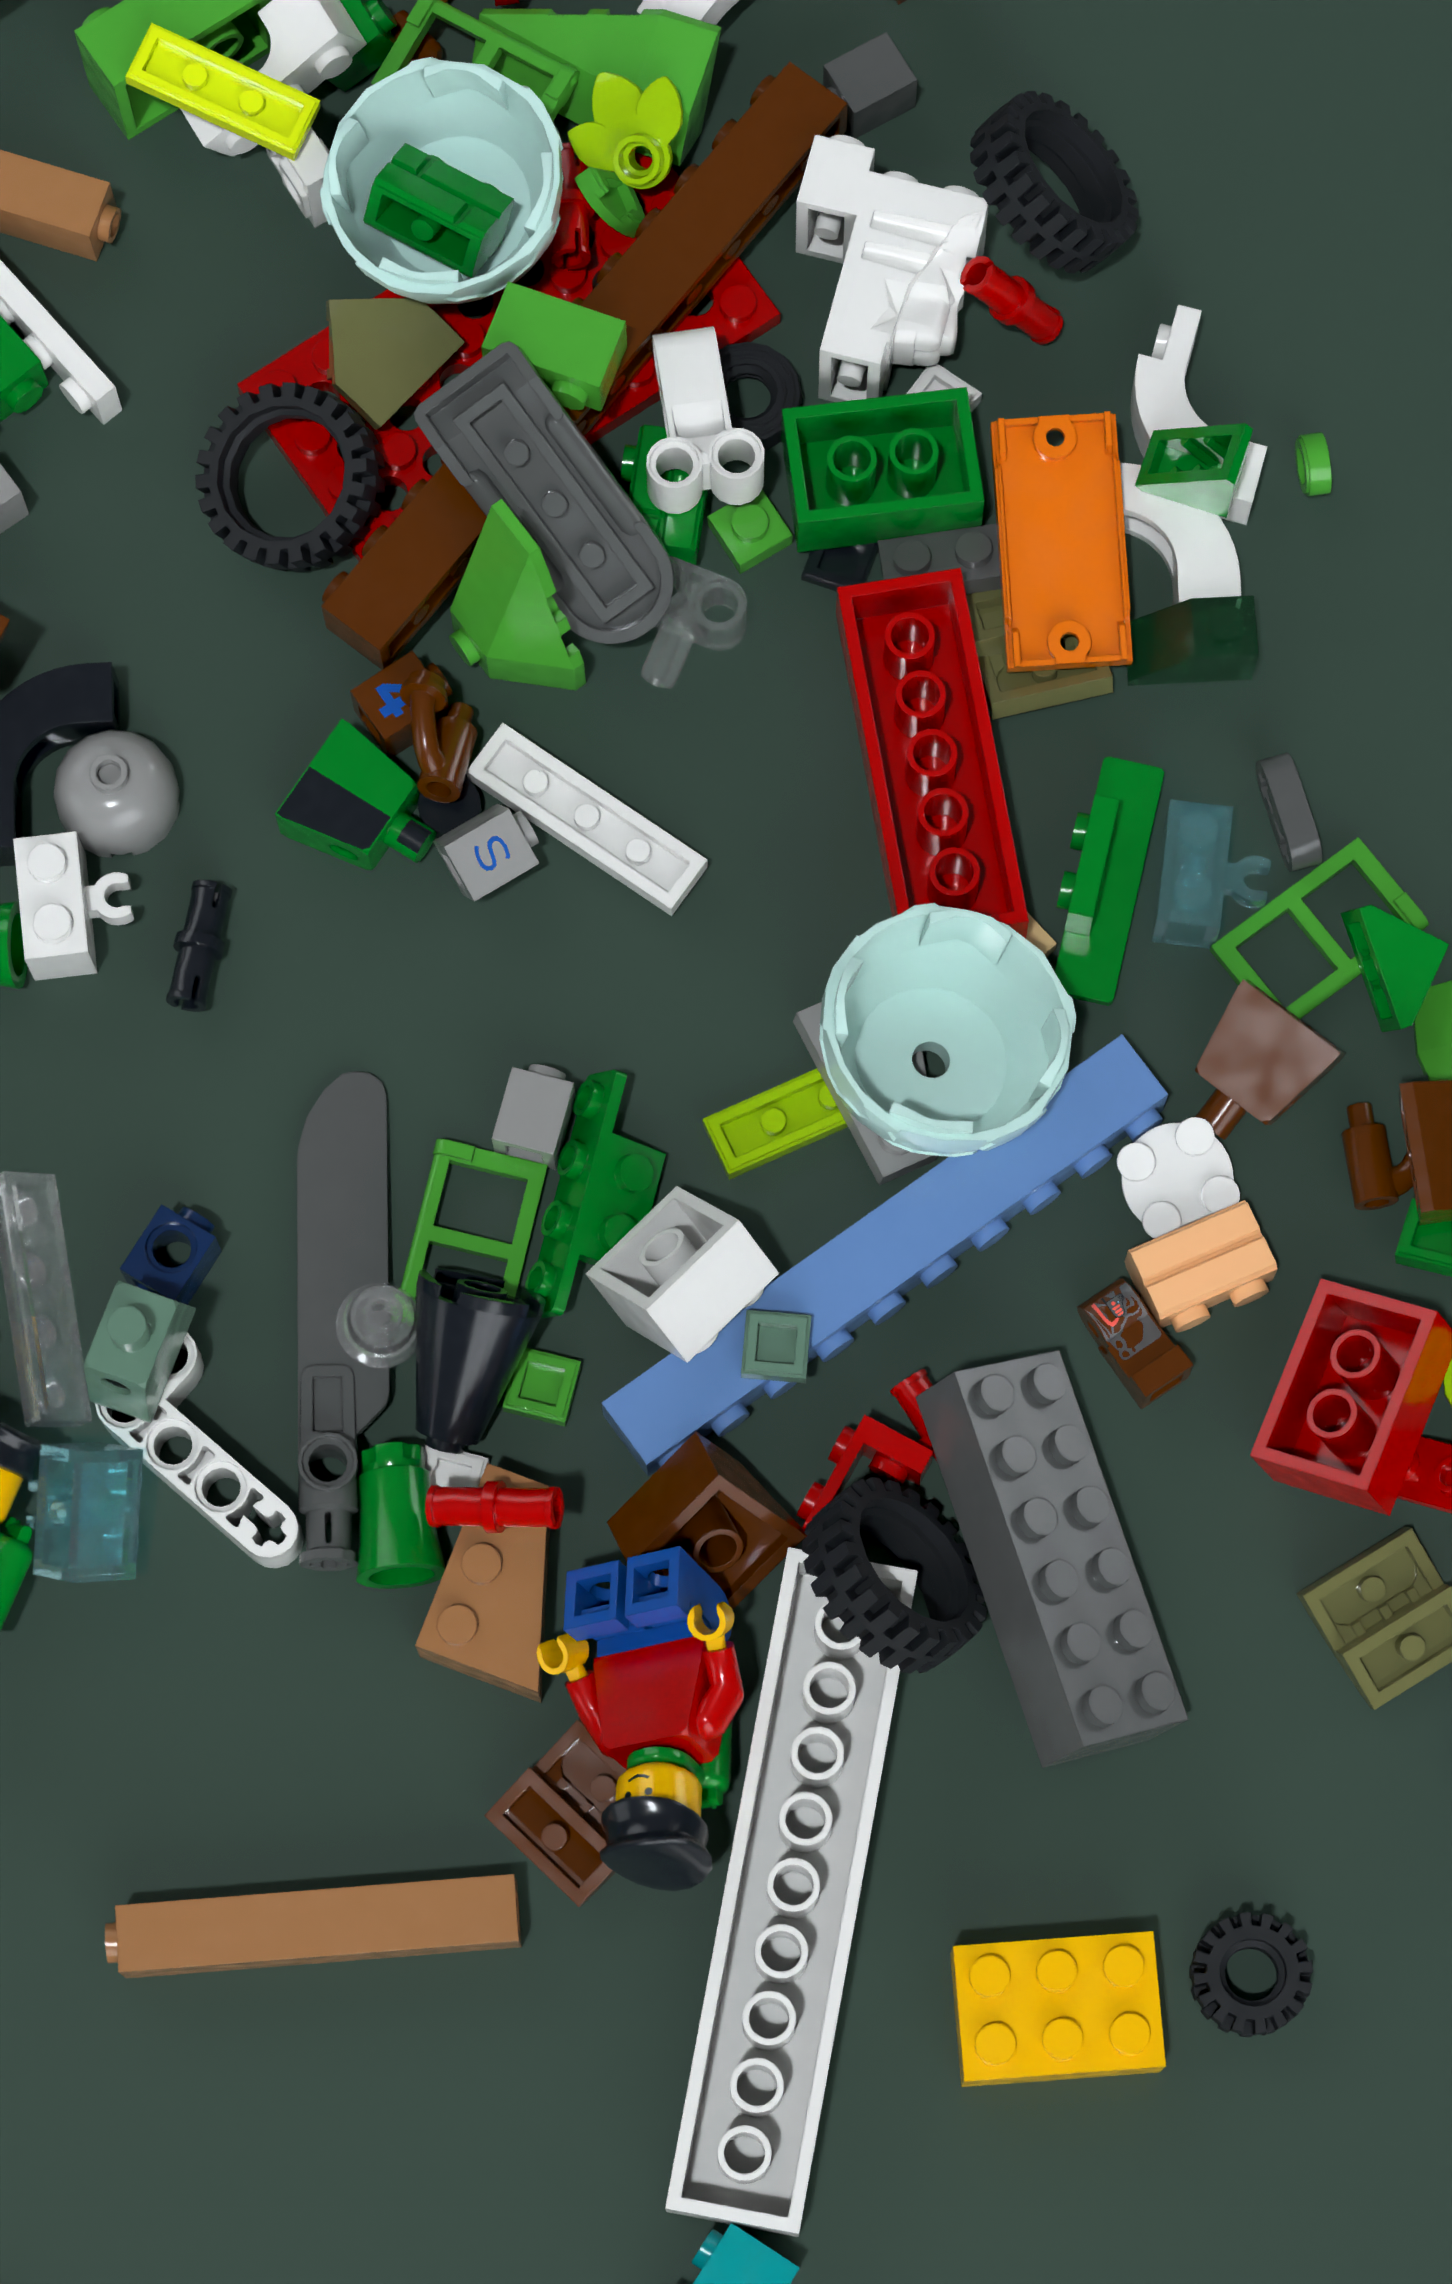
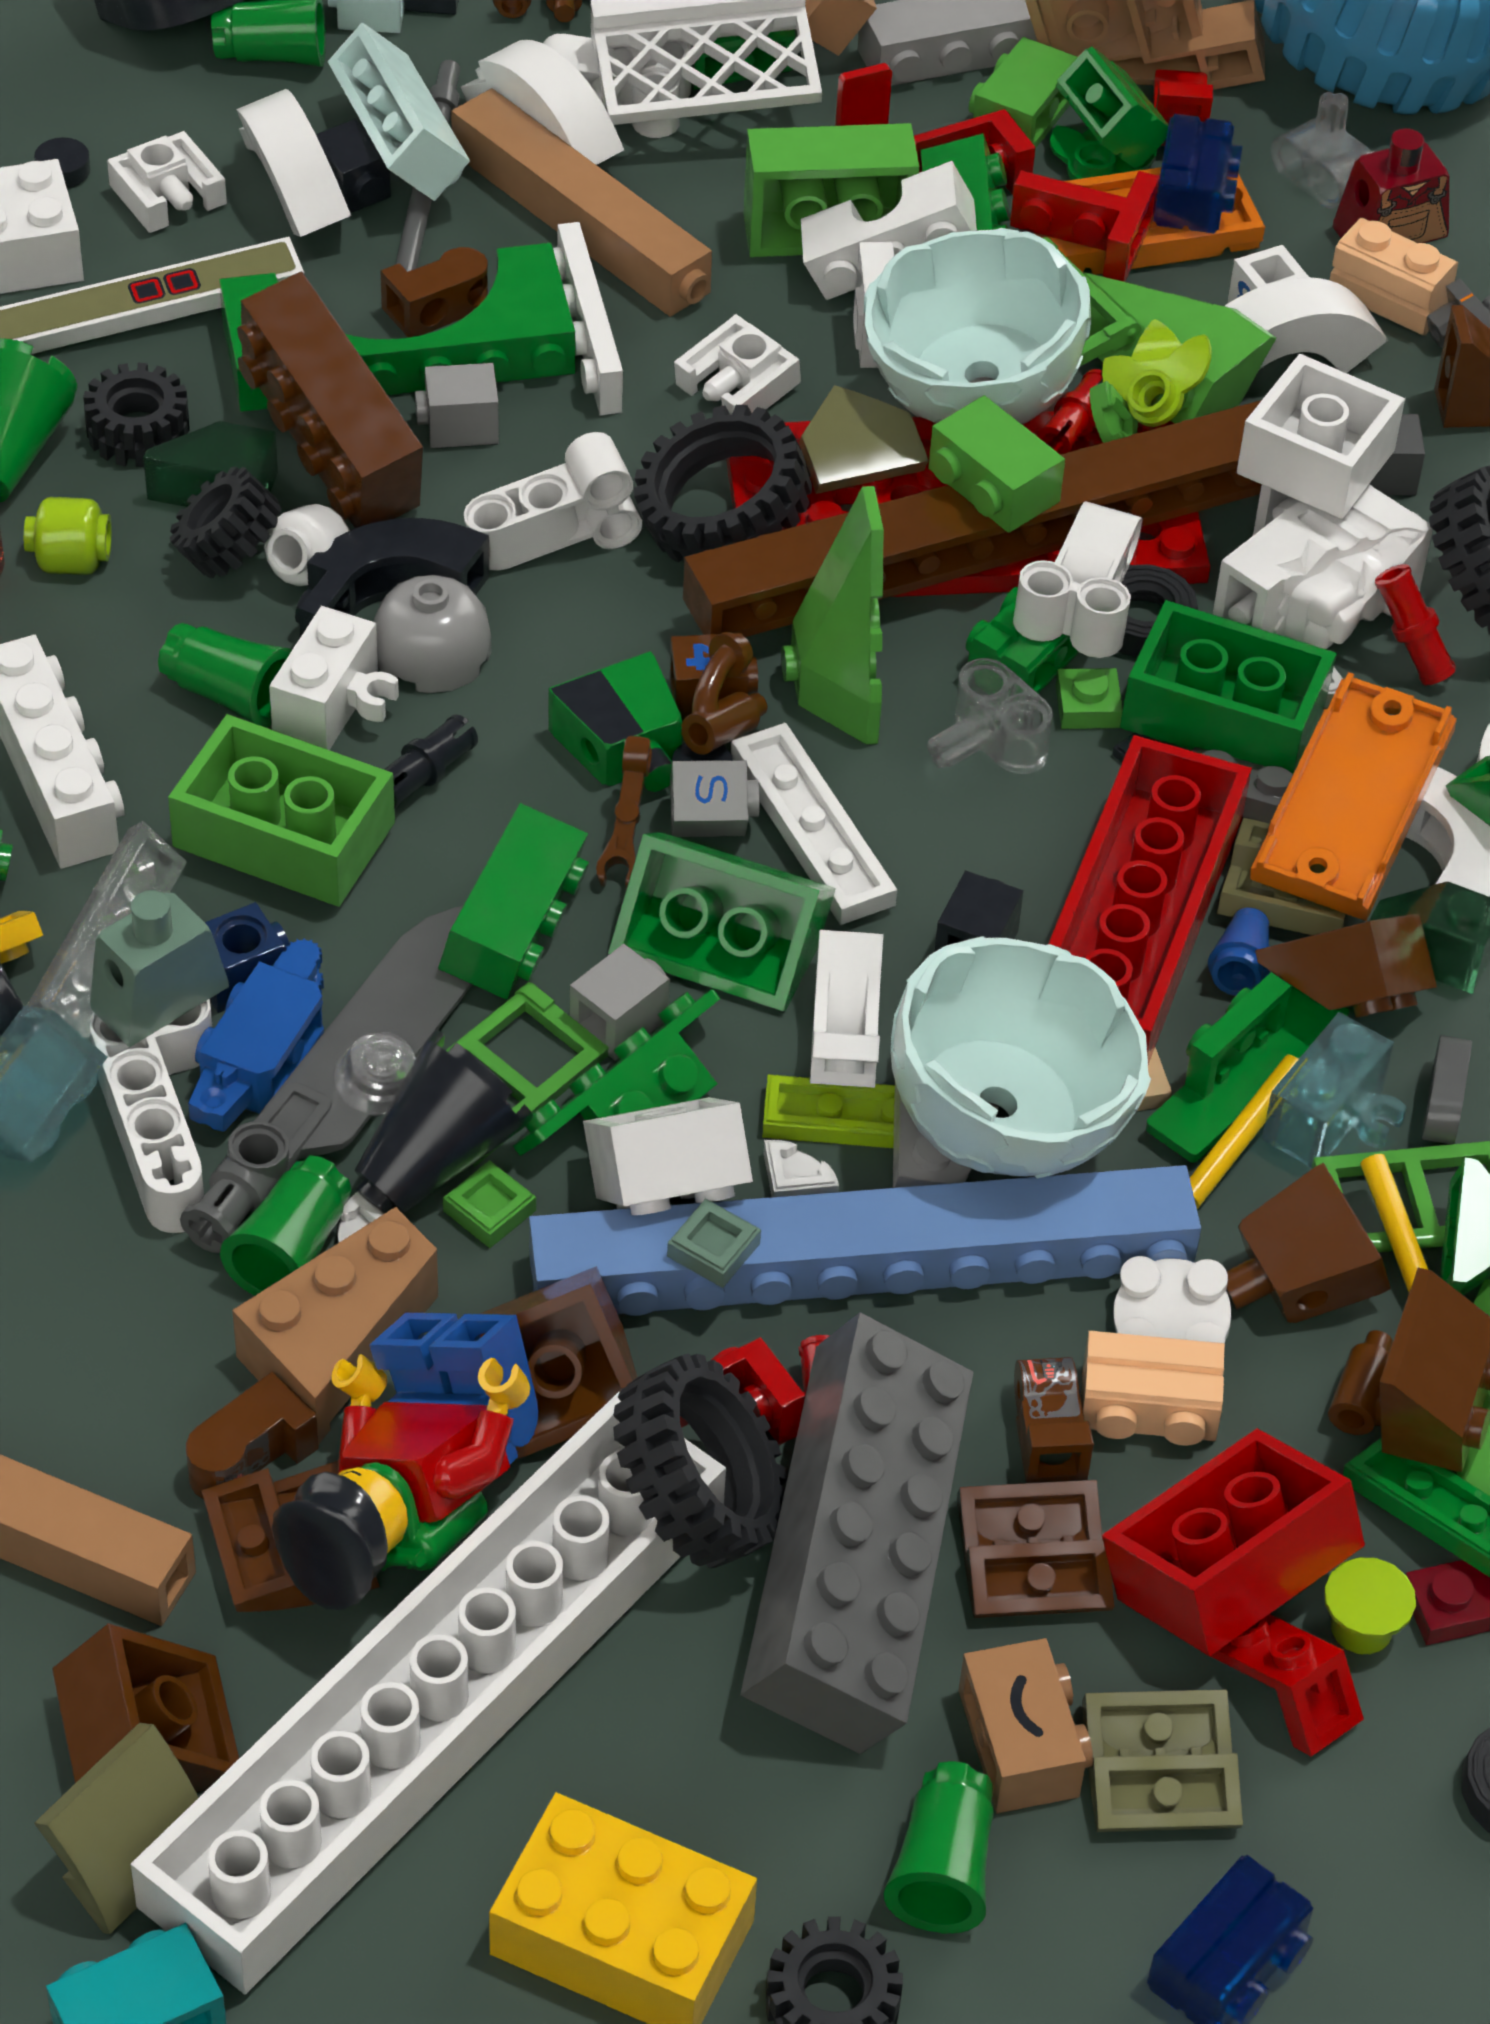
camera: 25 degrees right, 25 degrees down
neon yellow tile [125,22,321,161] -> none
green brick [363,143,514,278] -> none
dark grey piece [414,341,674,644] -> none
red pin [425,1481,564,1533] -> none
none -> olive slope [34,1723,199,1934]
none -> reddish brown slope [52,1623,239,1793]
none -> bright green brick [168,714,395,907]
none -> reddish brown leg [186,1372,319,1499]
none -> blue hinge [188,938,324,1132]
none -> green brick [438,803,589,1000]
none -> white piece [464,432,642,571]
none -> reddish brown piece [596,736,653,890]
none -> green slope [608,832,836,1011]
none -> white brick [674,314,801,415]
none -> white tile [763,1140,839,1197]
none -> white arch [810,930,884,1088]
none -> green plant [884,1761,994,1934]
none -> black brick [934,870,1024,952]
none -> reddish brown slope [957,1480,1115,1618]
none -> medium nougat brick [958,1638,1093,1814]
none -> yellow bar [1190,1055,1306,1209]
none -> blue cone [1208,908,1270,996]
none -> white brick [1237,353,1405,519]
none -> reddish brown slope [1255,914,1437,1018]
none -> yellow bar [1360,1154,1428,1293]

